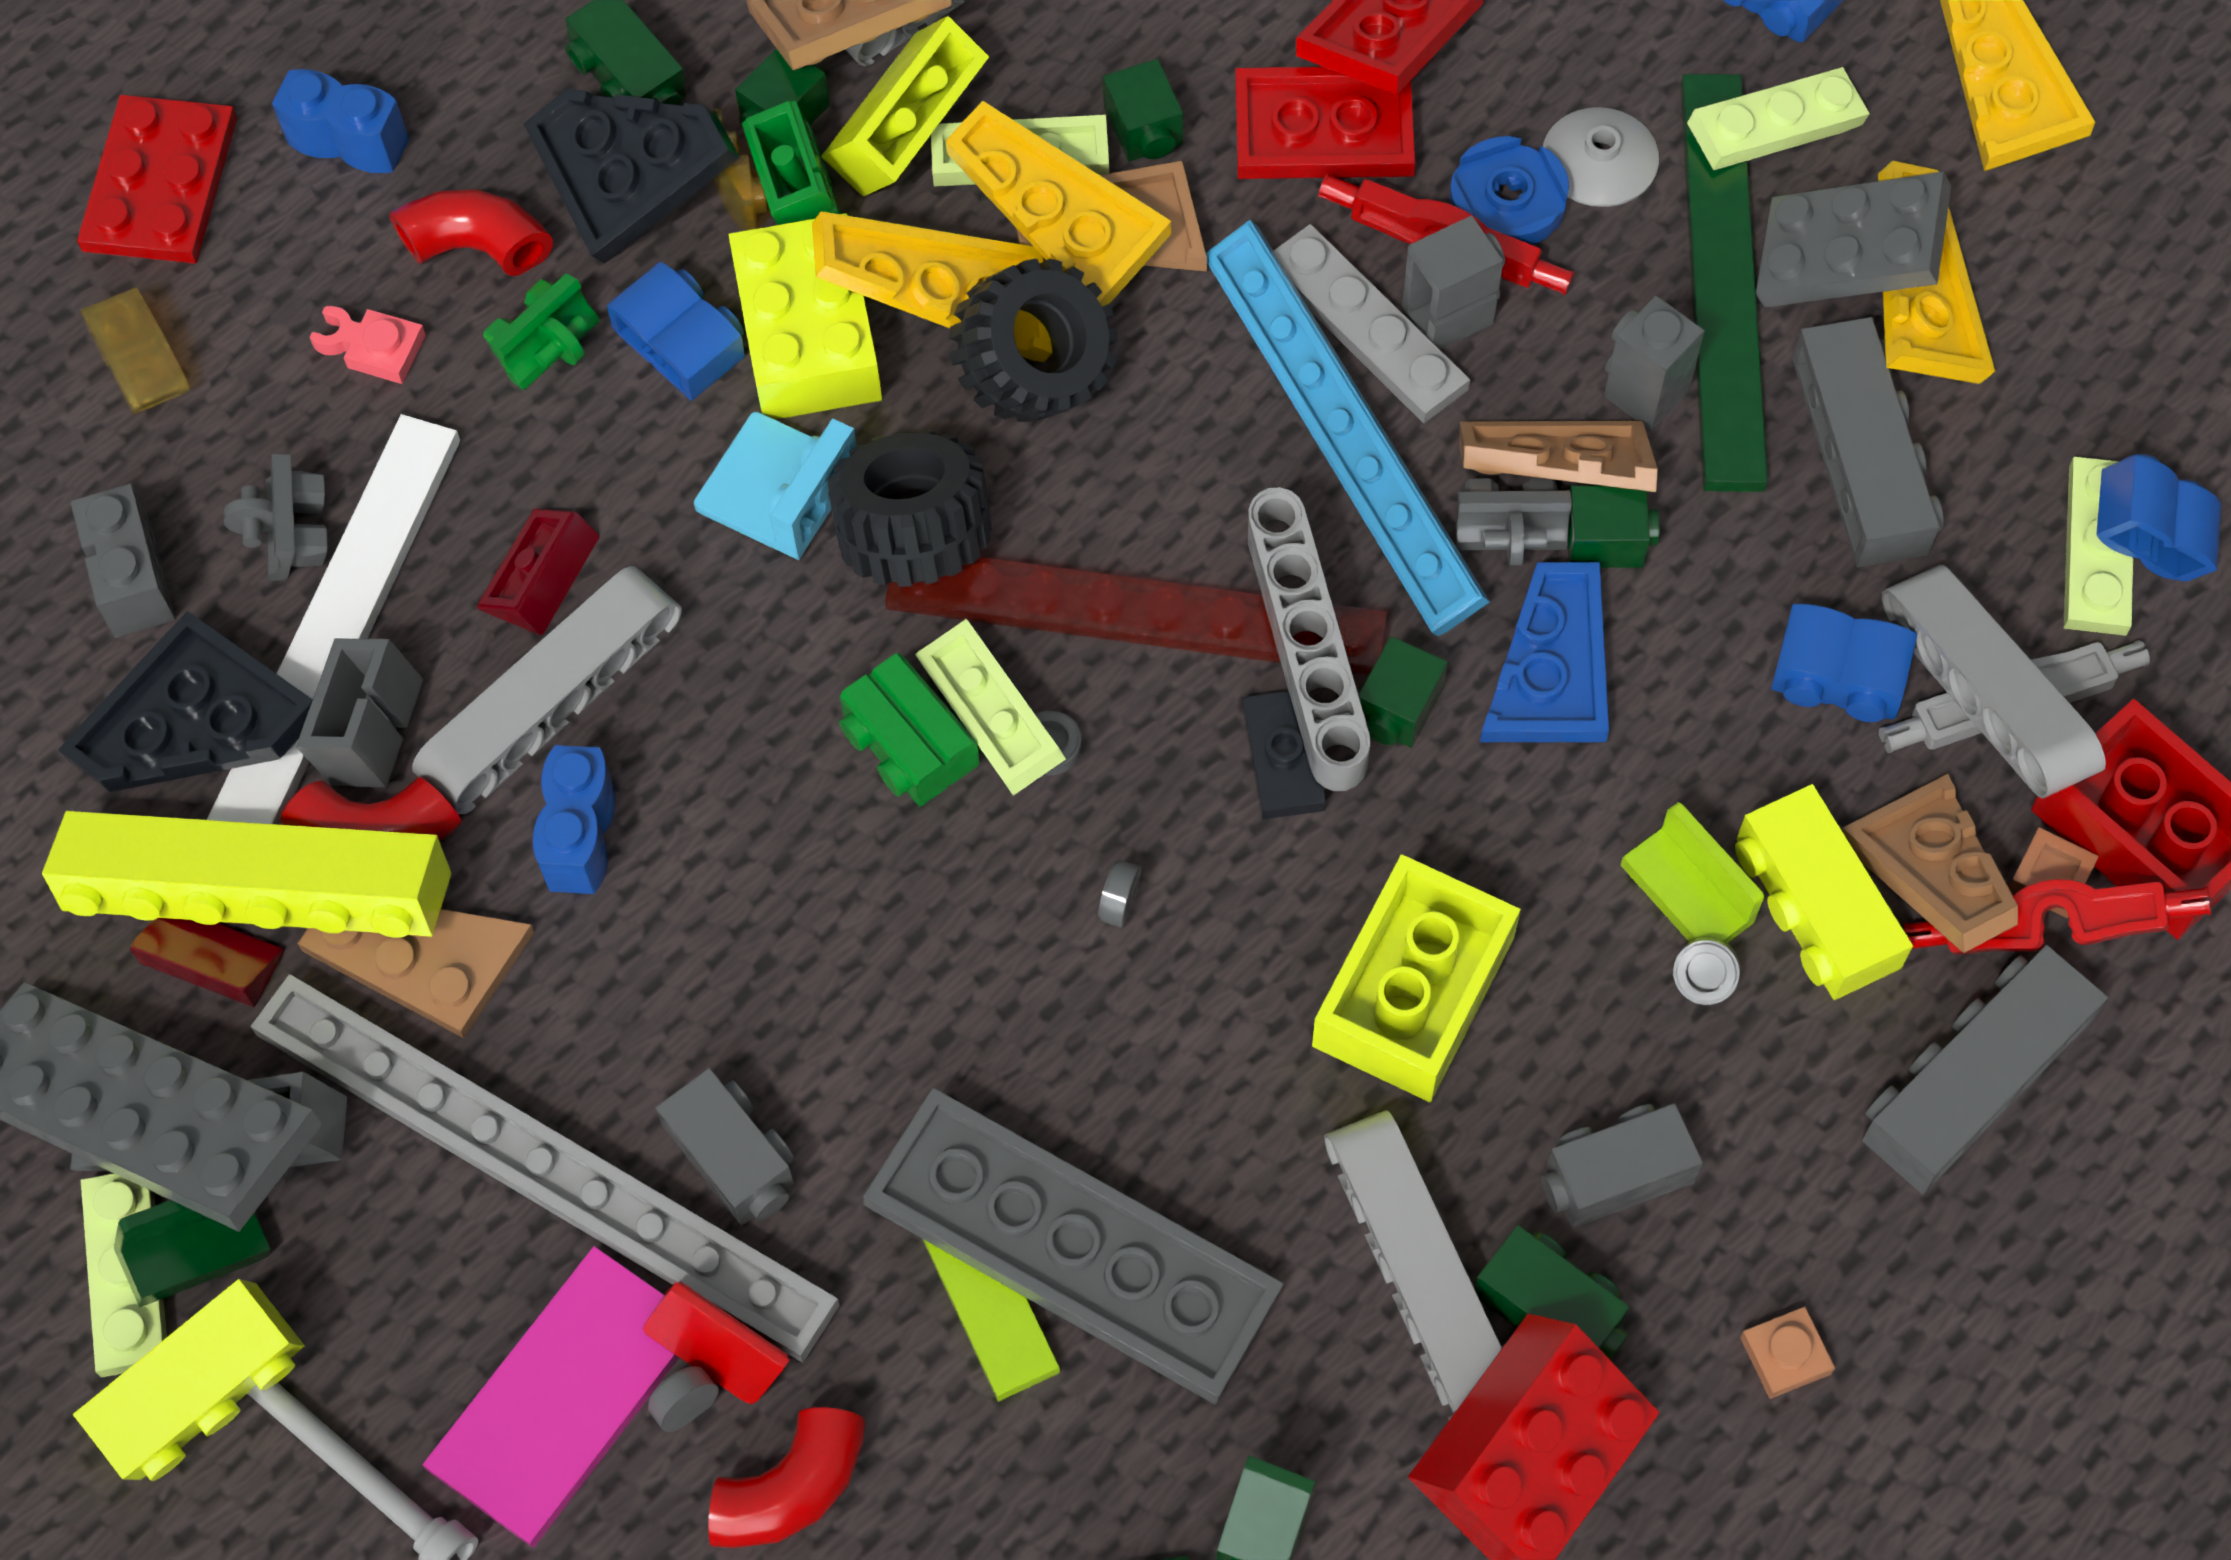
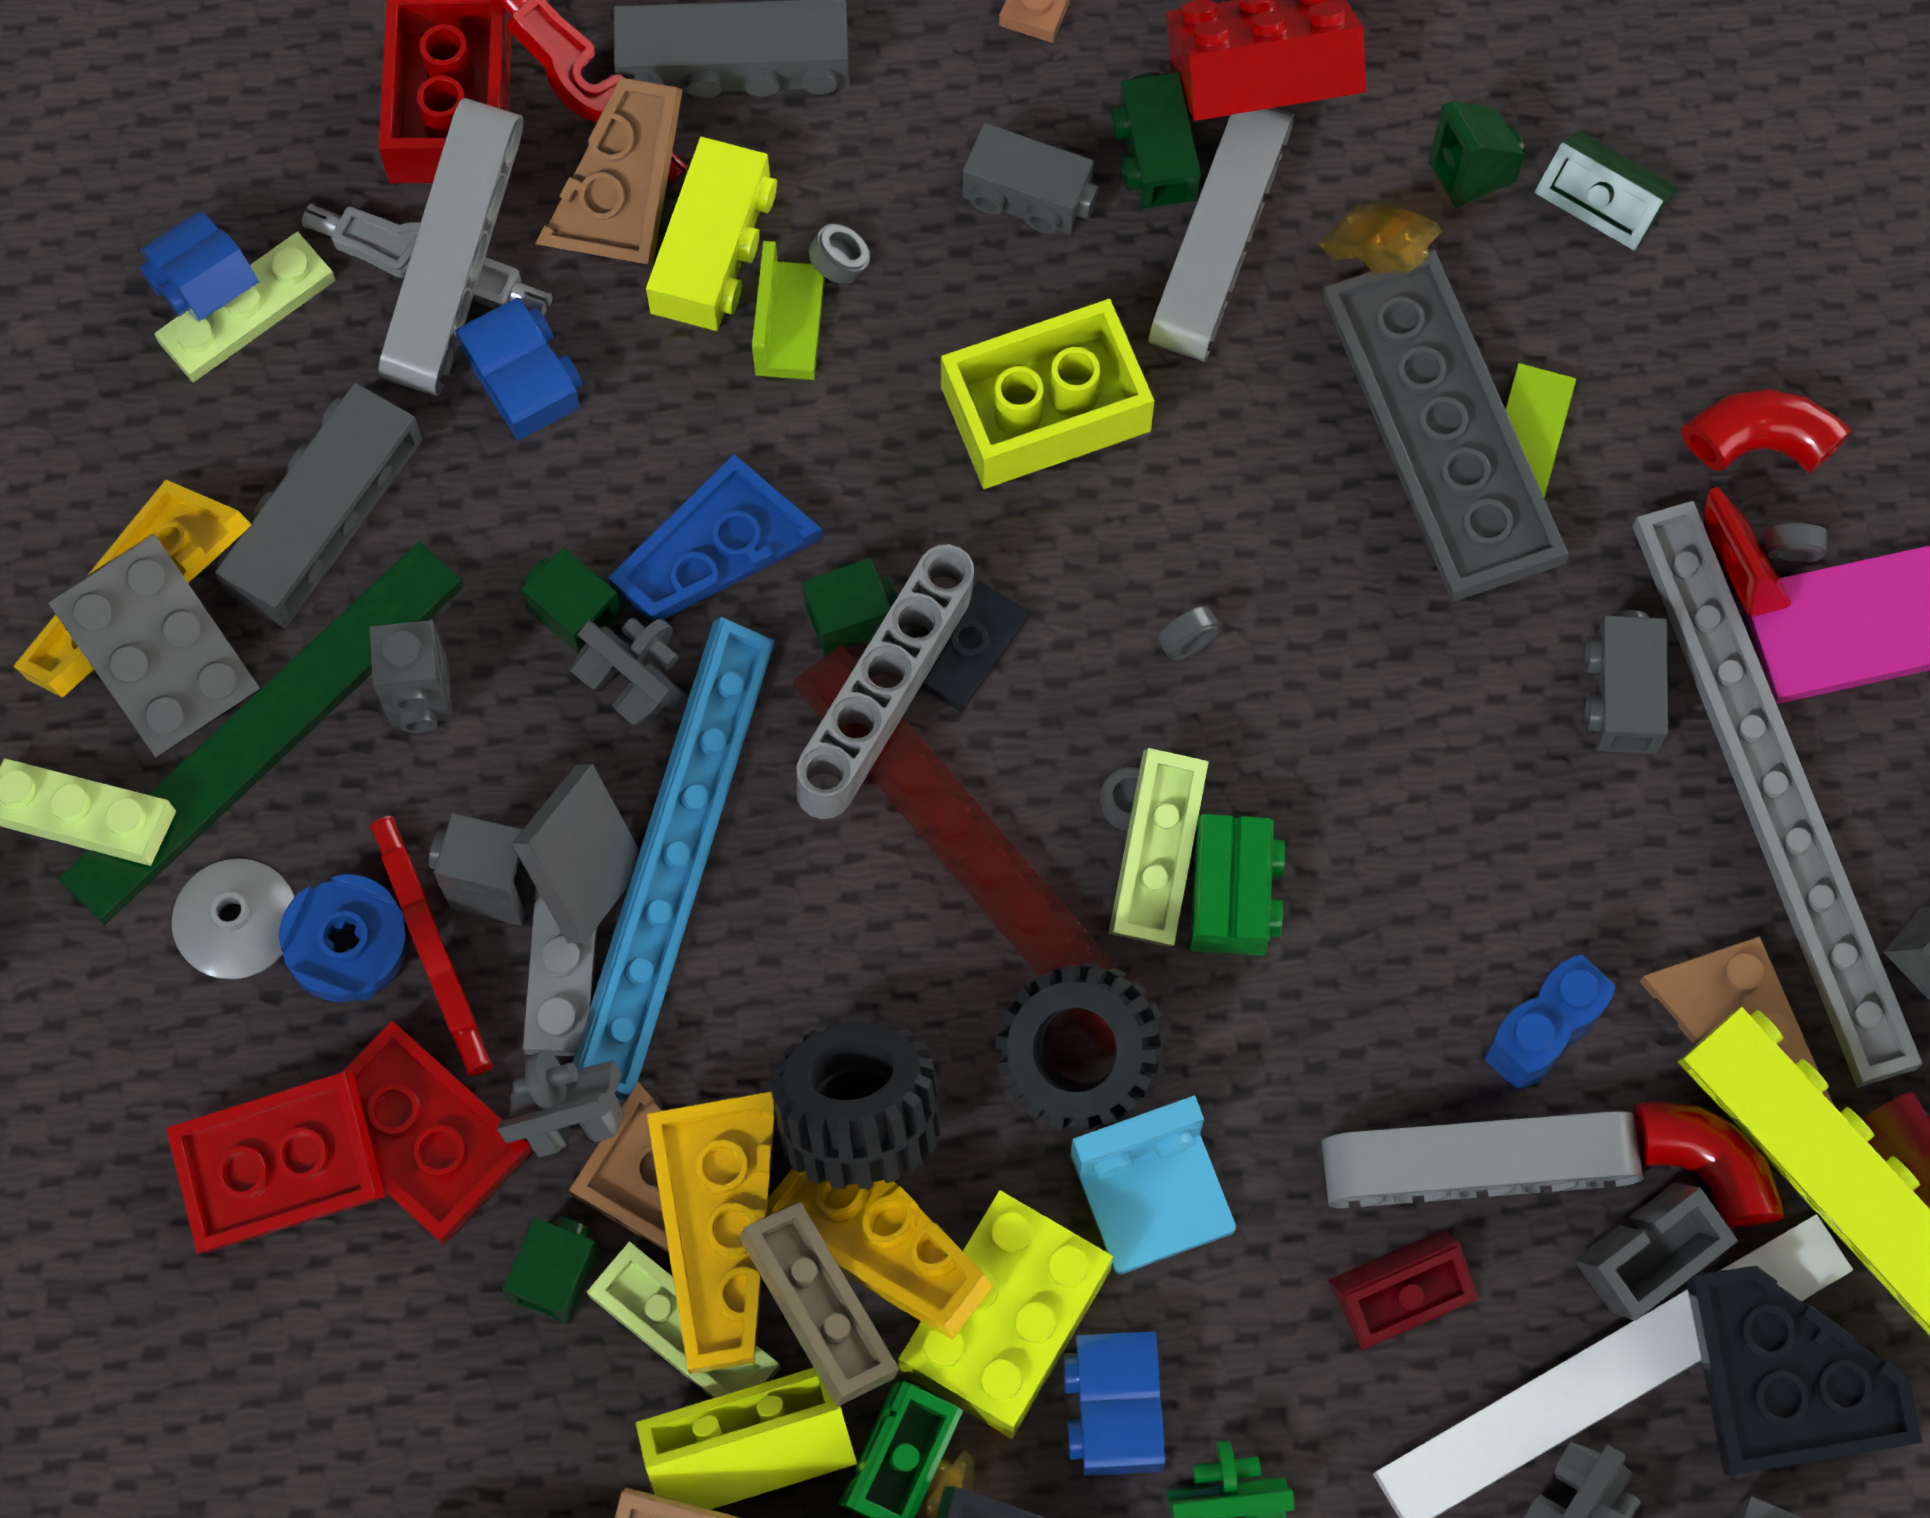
camera: 140 degrees left, 5 degrees up
medium nougat wing [1459,421,1658,492] -> none
nougat plate [2008,827,2099,918] -> none
none -> dark grey hips [497,1051,624,1158]
none -> dark grey tile [512,764,640,943]
none -> dark tan plate [739,1202,899,1407]
none -> clear yellow slope [1319,204,1443,275]

